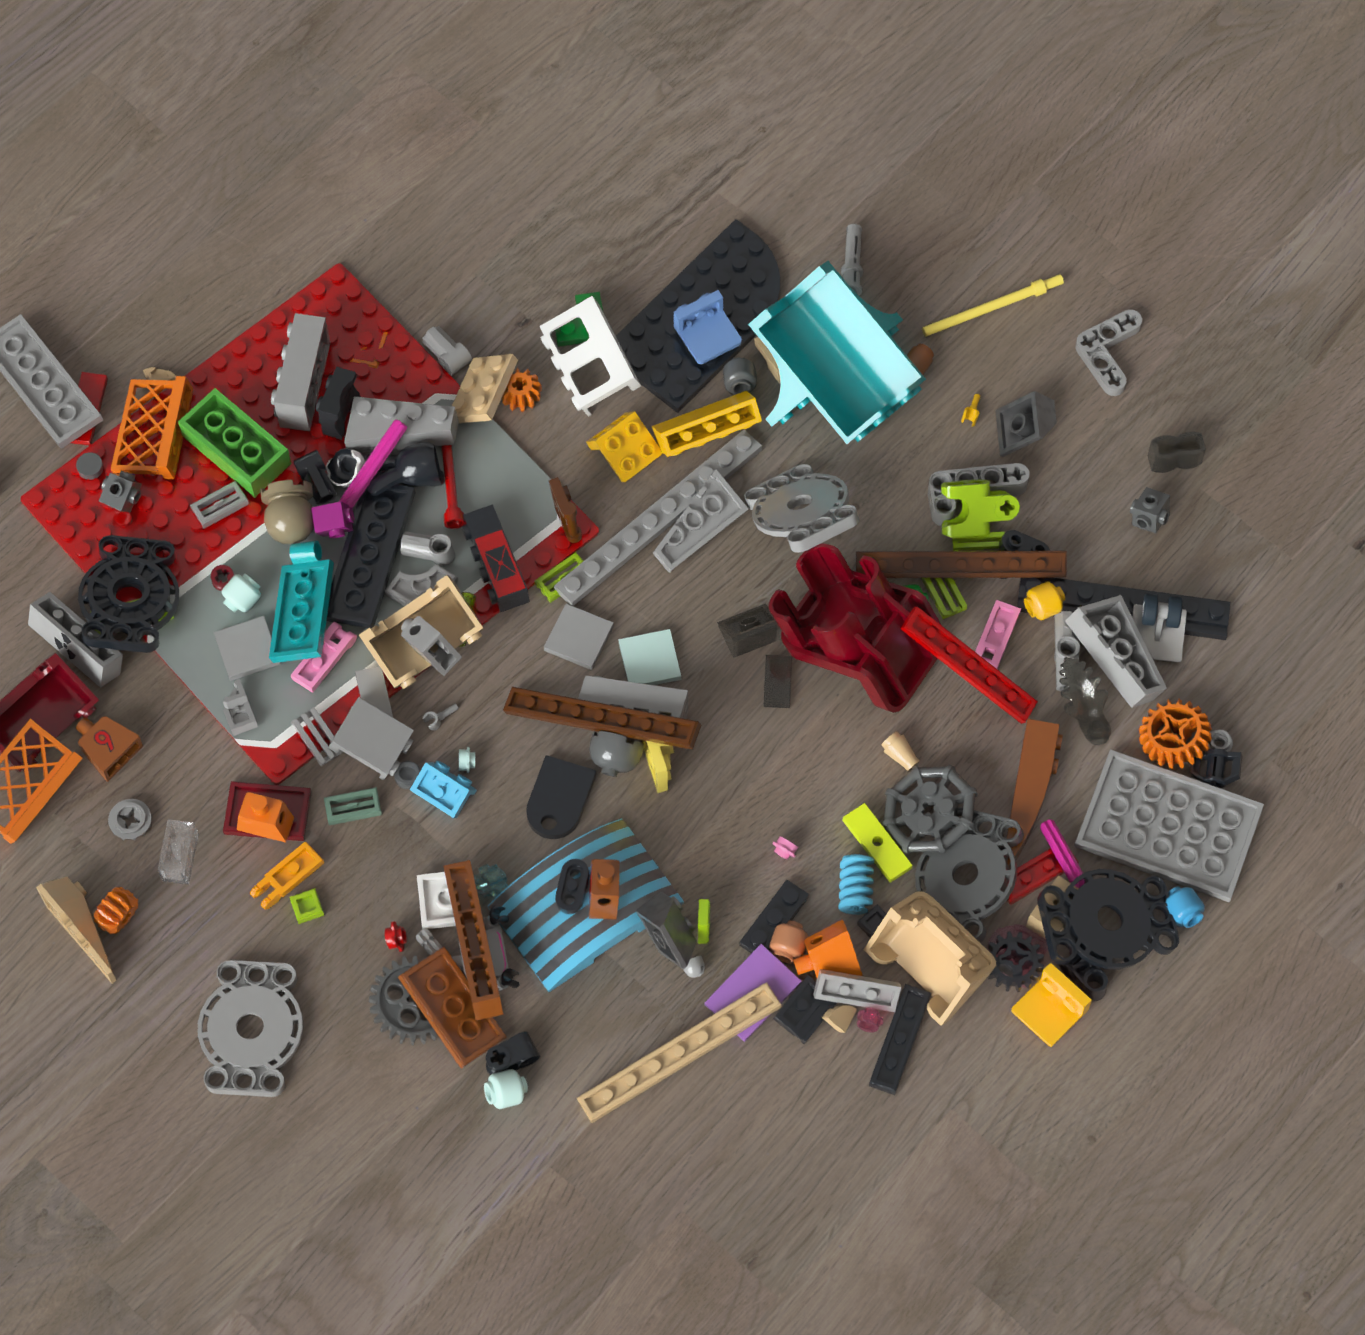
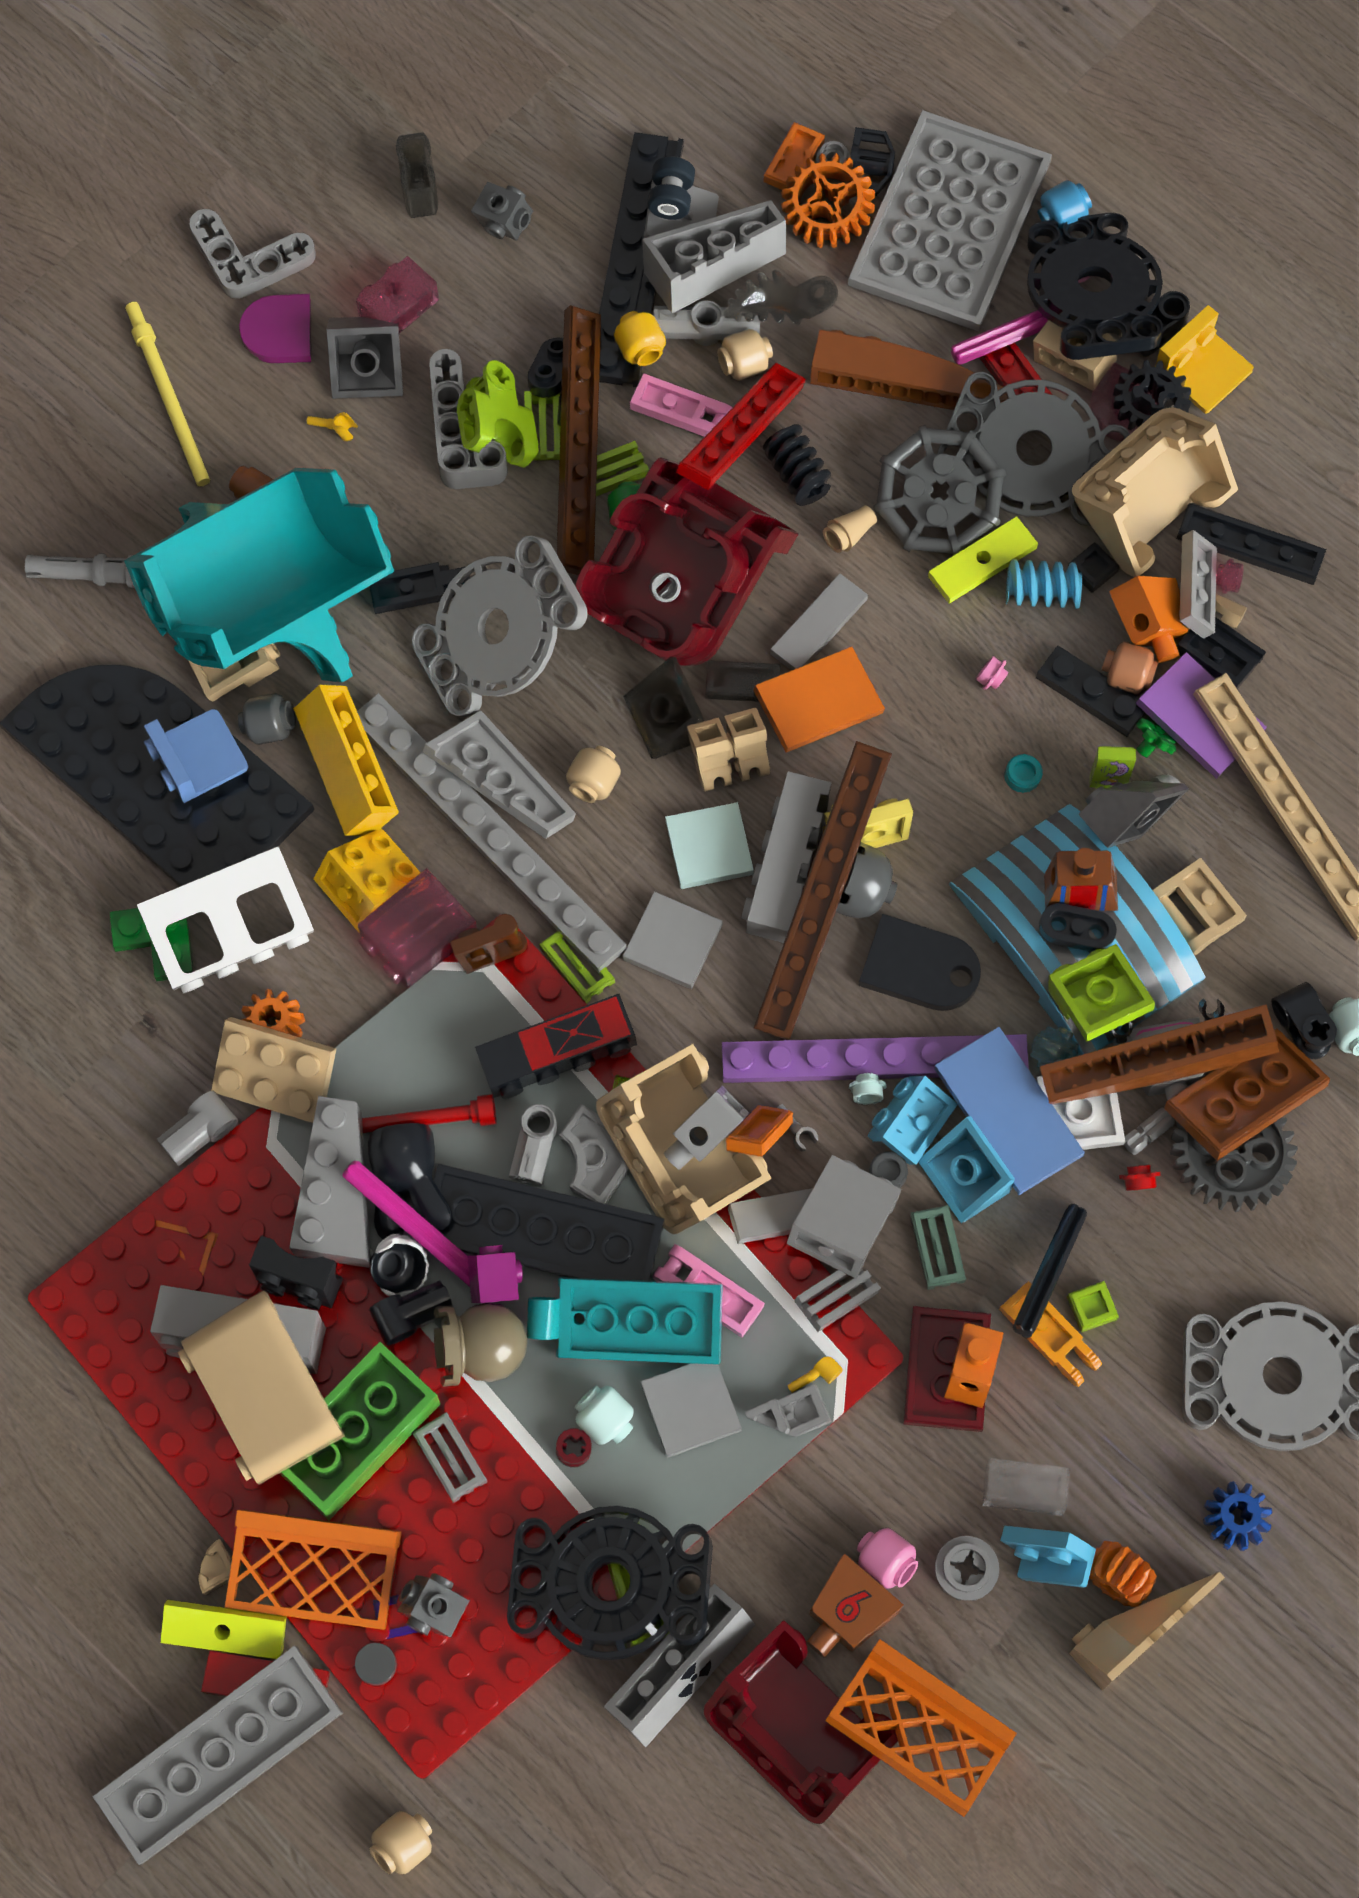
camera: 90 degrees left, 5 degrees up
none -> neon yellow tile [160,1600,287,1659]
none -> tan windscreen [177,1290,345,1484]
none -> magenta tile [239,294,311,363]
none -> clear pink brick [356,256,439,334]
none -> clear pink brick [358,868,477,988]
none -> black hinge [369,562,470,614]
none -> tan head [566,746,621,803]
none -> light grey hinge [649,572,681,602]
none -> tan legs [687,708,770,792]
none -> tan head [717,329,773,381]
none -> medium lavender plate [722,1034,1029,1083]
none -> orange tile [726,1105,793,1157]
none -> orange tile [753,647,885,753]
none -> orange plate [763,122,825,190]
none -> black piece [763,424,831,506]
none -> light grey tile [770,574,868,671]
none -> yellow hand [787,1356,843,1393]
none -> bright pink head [857,1528,918,1589]
none -> medium azure slope [919,1116,1015,1223]
none -> medium blue tile [934,1027,1085,1195]
none -> medium azure bracket [1000,1526,1096,1588]
none -> teal tile [1004,754,1043,793]
none -> black axle [1013,1204,1087,1338]
none -> lime plate [1048,944,1155,1042]
none -> green plant [1136,718,1176,758]
none -> tan plate [1152,858,1247,956]
none -> blue gear [1203,1481,1272,1551]

